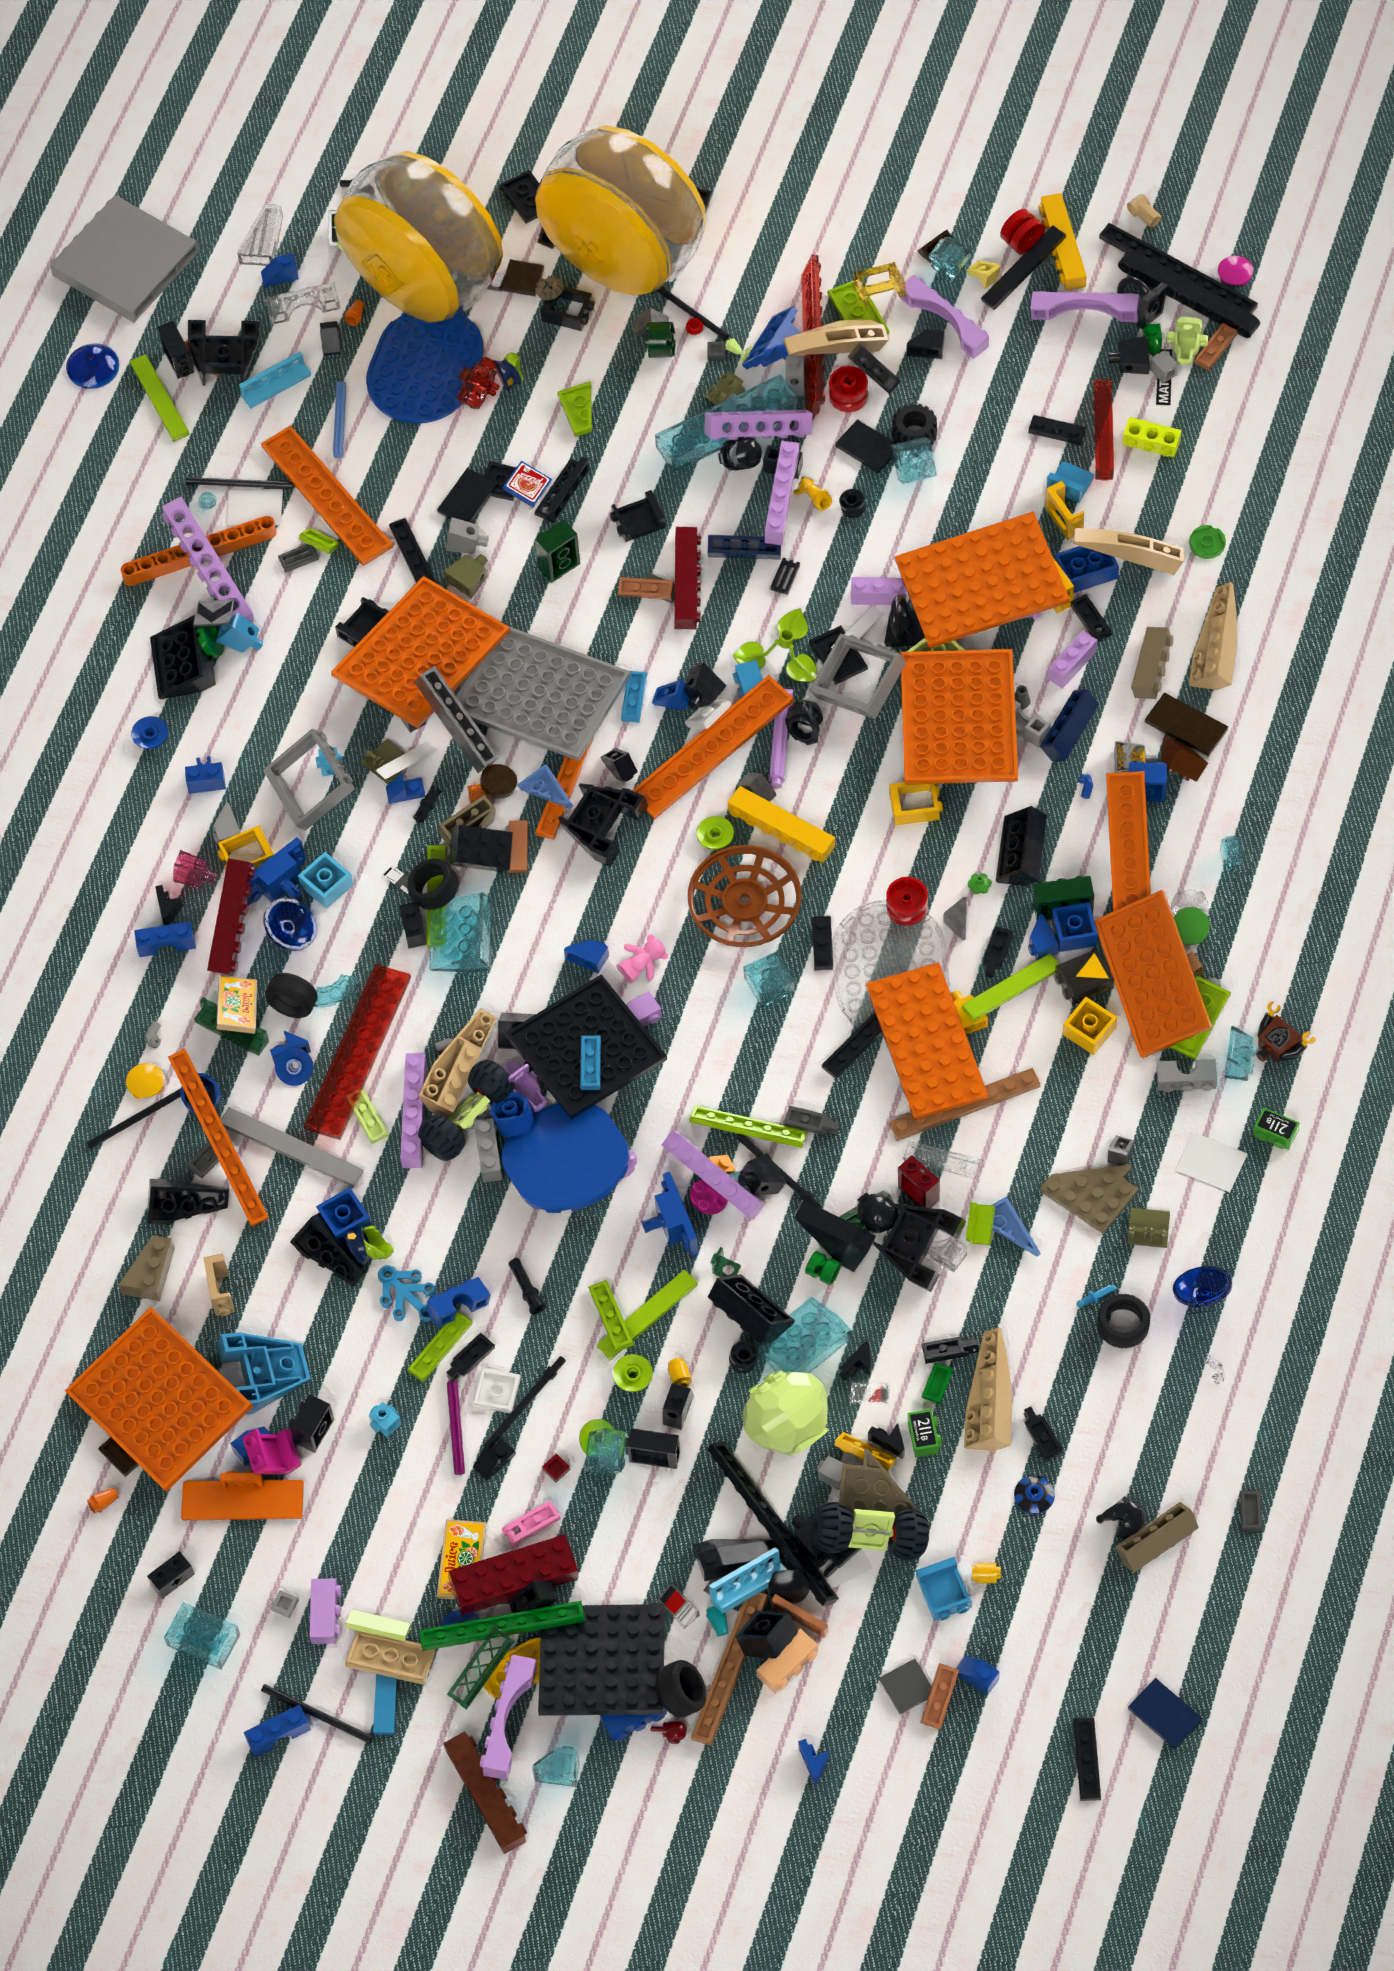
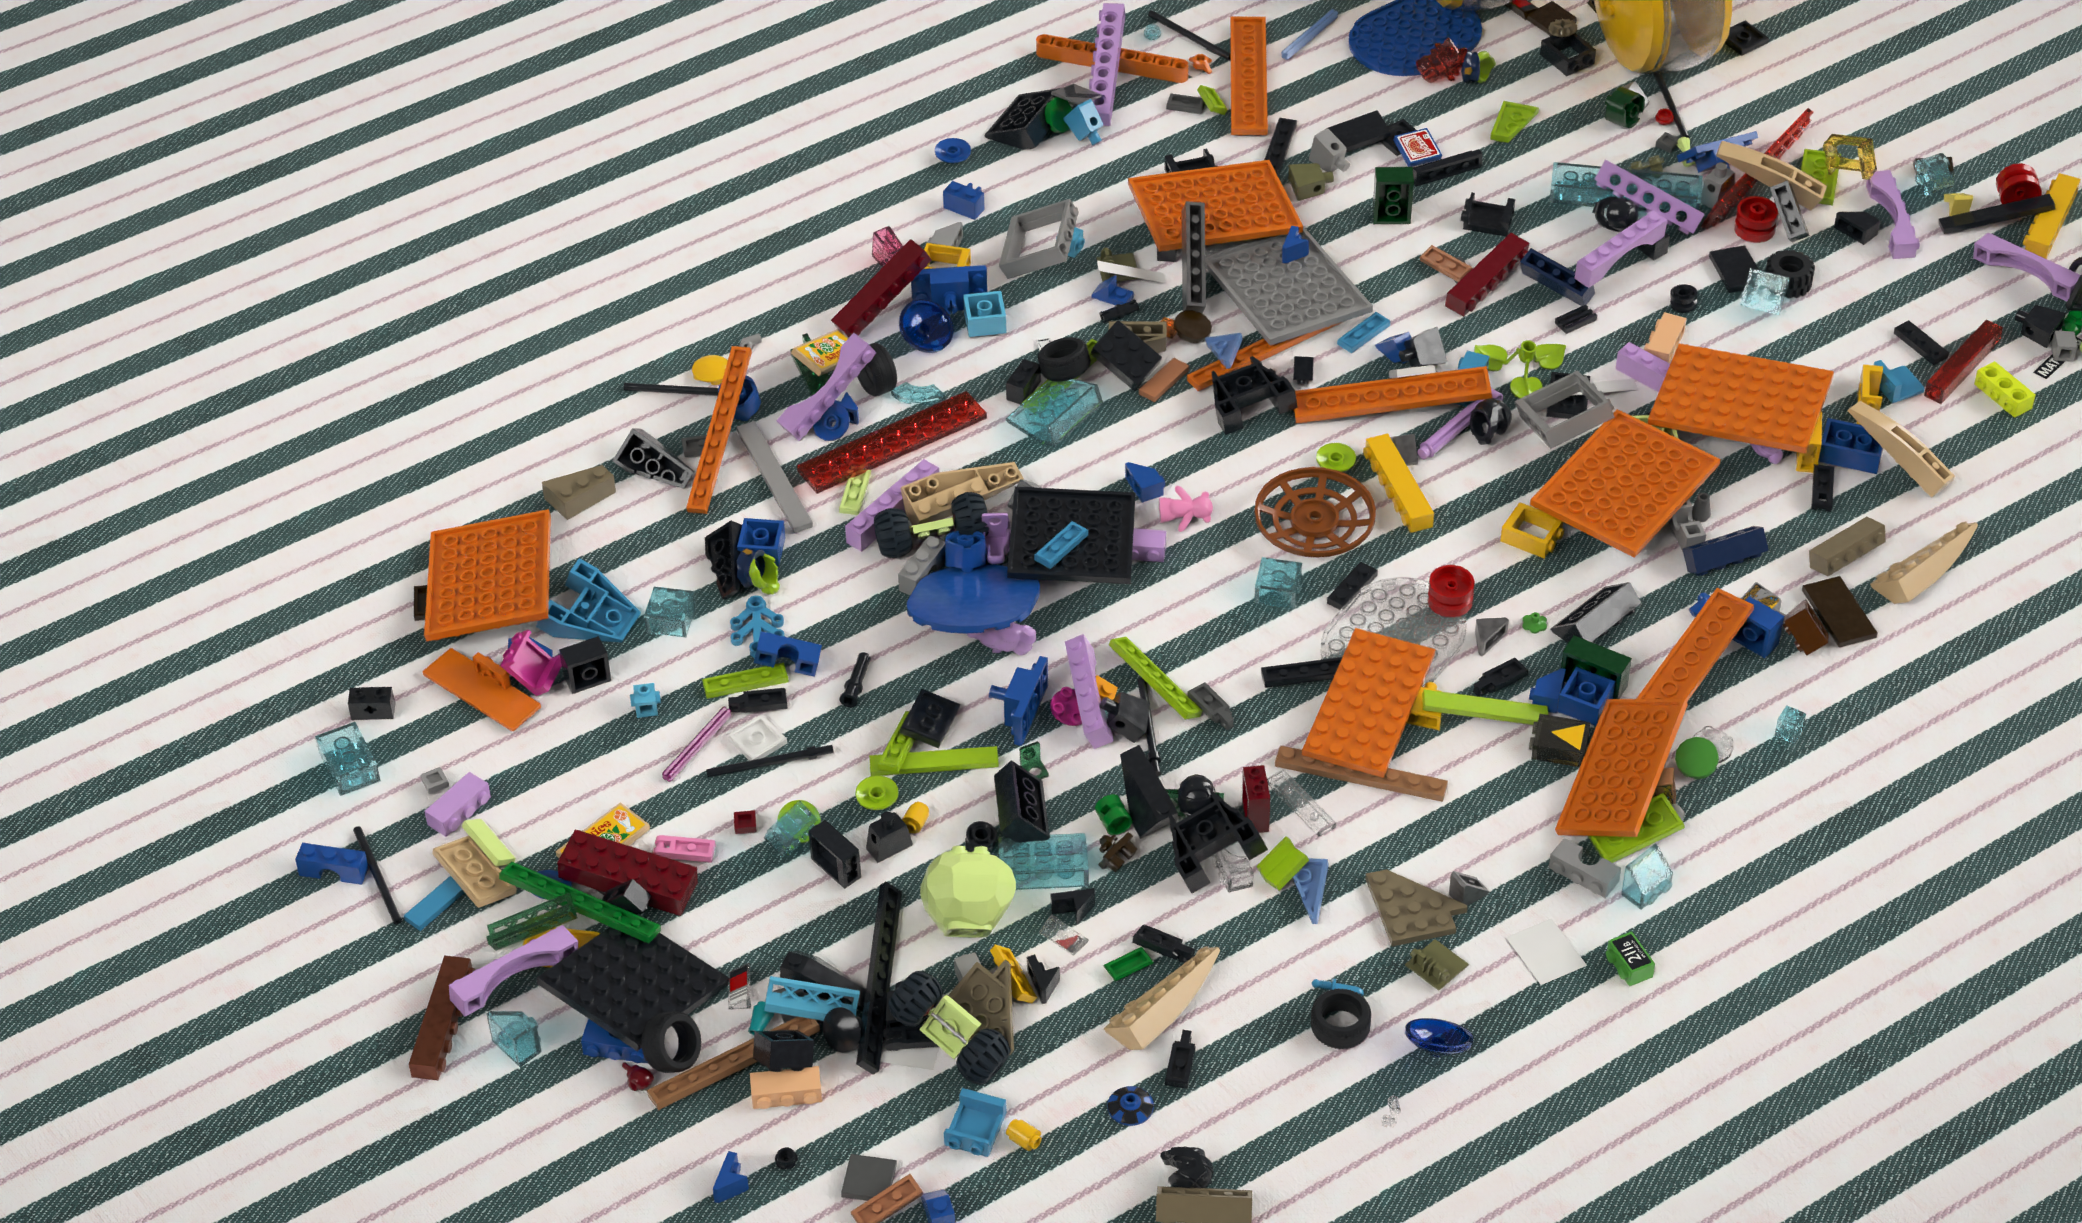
camera: 35 degrees right, 15 degrees down
orange cone [87,1488,119,1513] -> none
blue arch [134,921,196,957] -> none
black slope [155,885,183,925] -> none
tan panel [203,1253,235,1316] -> none
black slope [473,1438,516,1481] -> none
nougat tile [772,1594,828,1637] -> none
yellow animal [794,476,832,511] -> none
black tile [884,594,923,647] -> none
brick [907,1409,942,1458] -> none
lavender brick [1048,630,1097,689] -> none
yellow brick [1062,997,1117,1055] -> none
bright green tile [1189,525,1226,559] -> none
torso [1256,1001,1316,1062] -> none
none -> clear light blue brick [644,586,696,638]
none -> black plate [775,1147,798,1169]
none -> lavender arch [777,333,876,441]
none -> black tile [900,689,961,749]
none -> dark brown hips [1098,832,1138,872]
none -> orange piece [1189,54,1212,74]
none -> blue slope [1282,226,1309,263]
none -> light nougat brick [1644,312,1687,363]

